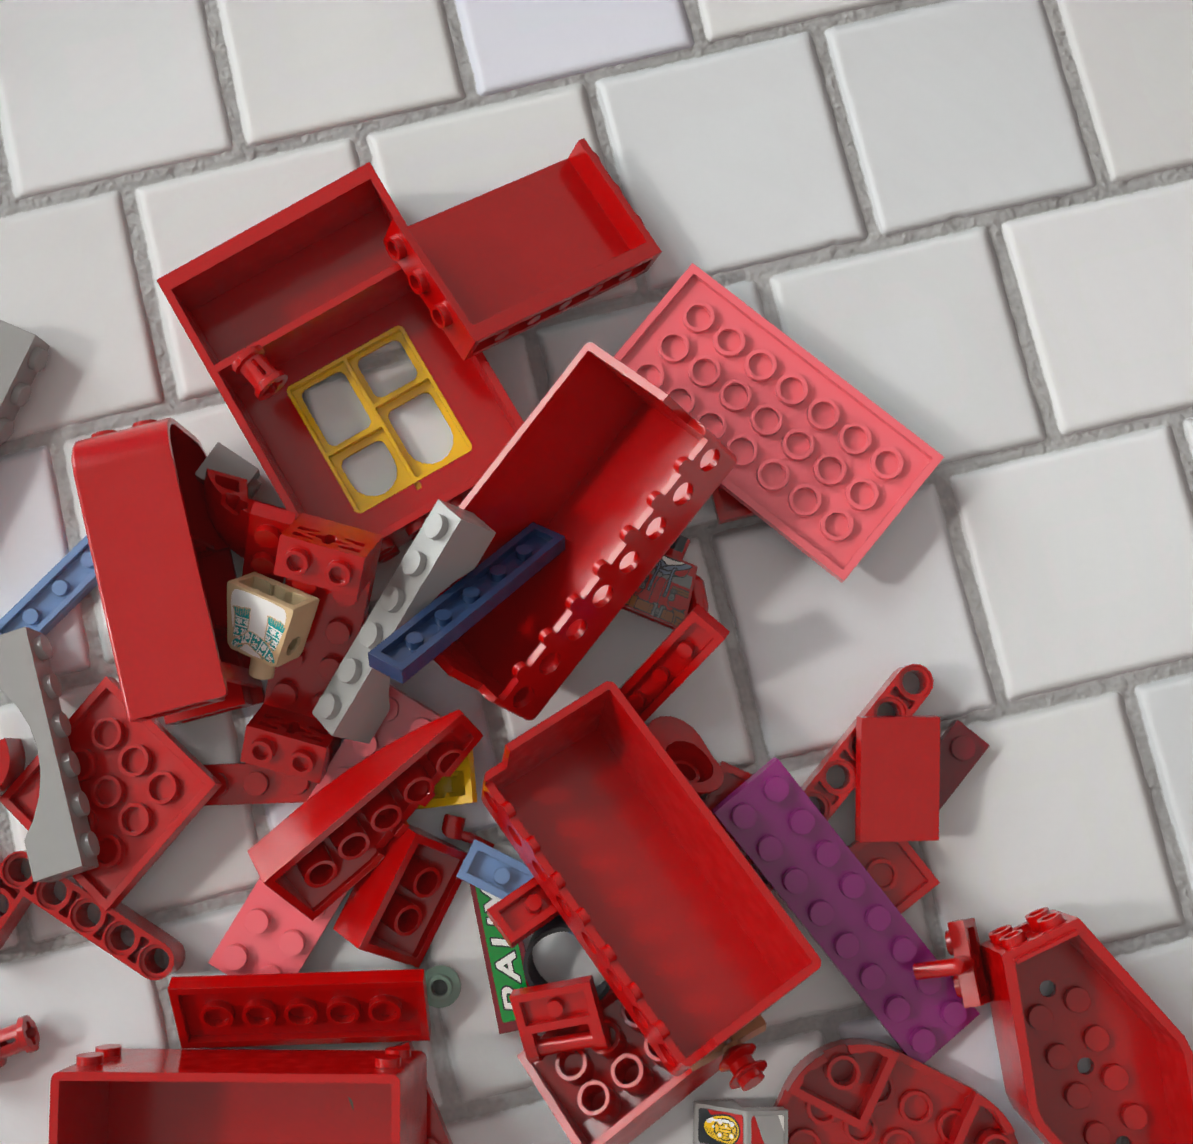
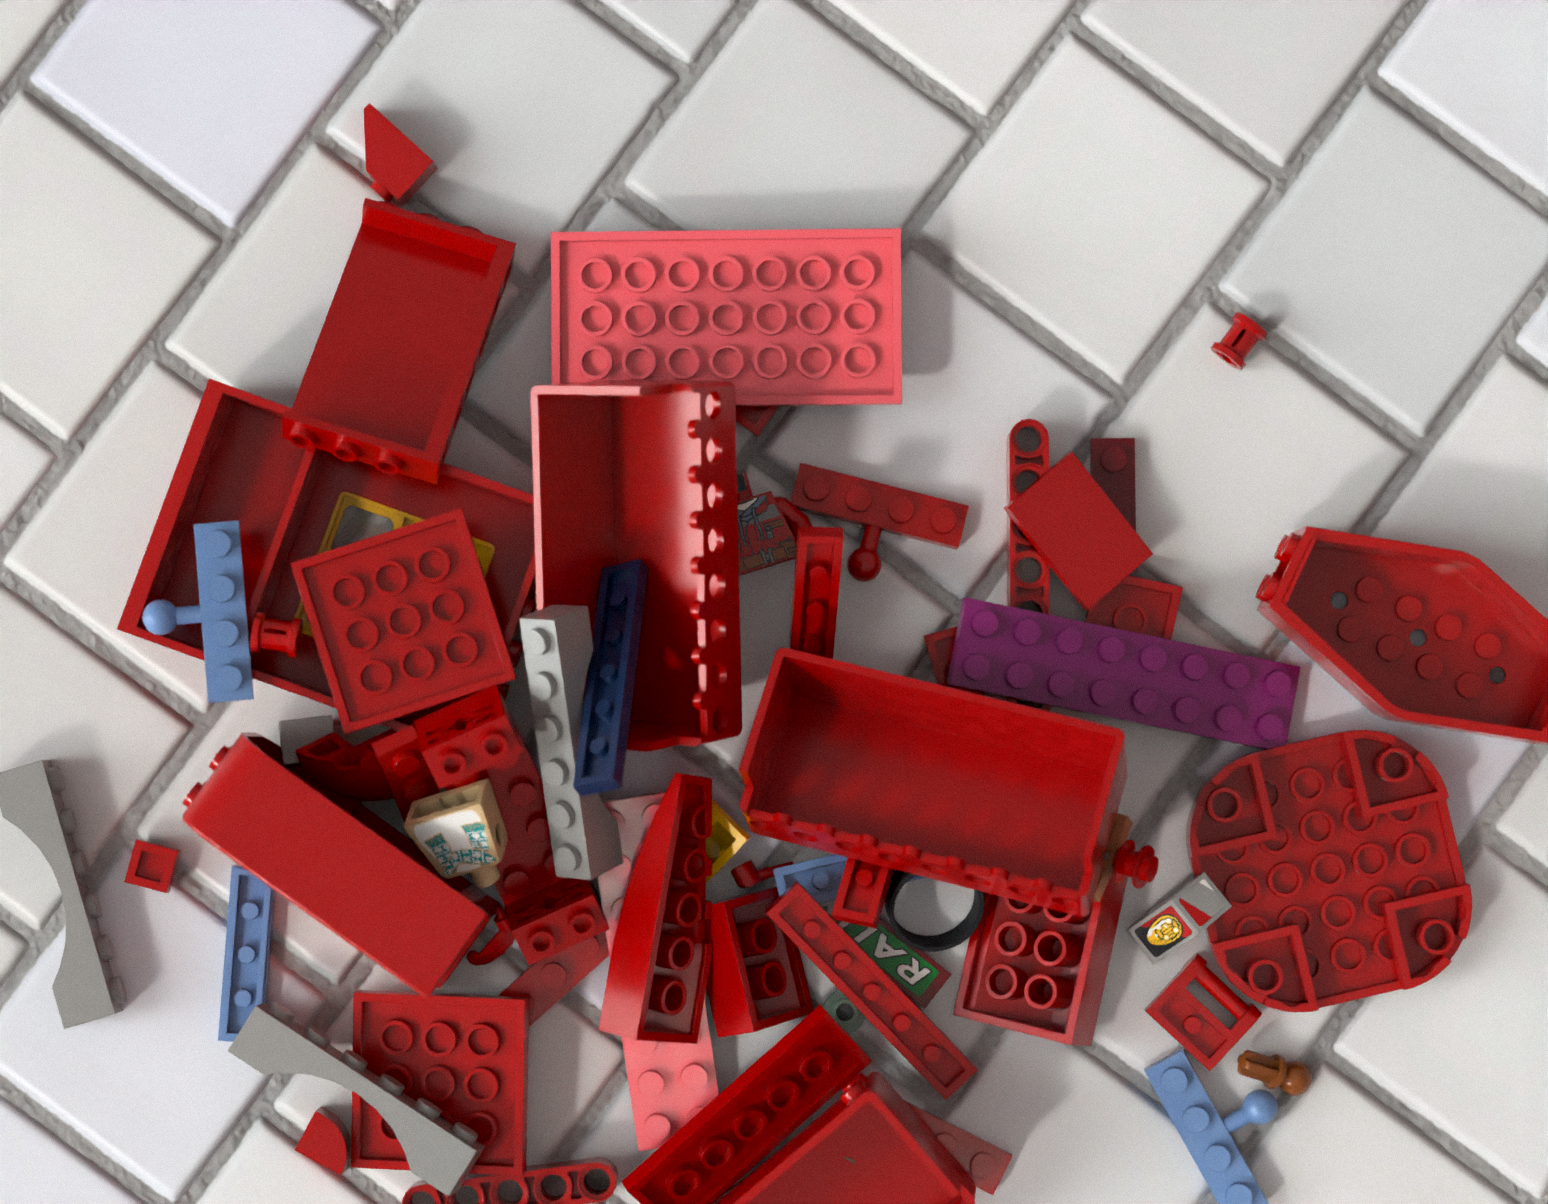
camera: 40 degrees left, 5 degrees up
red plate [509,975,611,1063] -> none
red piece [648,716,724,796] -> none
red plate [913,918,991,1008] -> none
none -> red plate [124,839,181,893]
none -> medium blue plate [142,521,254,703]
none -> red plate [290,508,517,734]
none -> red slope [363,103,438,206]
none -> red piece [467,905,515,965]
none -> red plate [765,881,978,1100]
none -> red plate [790,463,969,582]
none -> red bush [1211,312,1268,370]

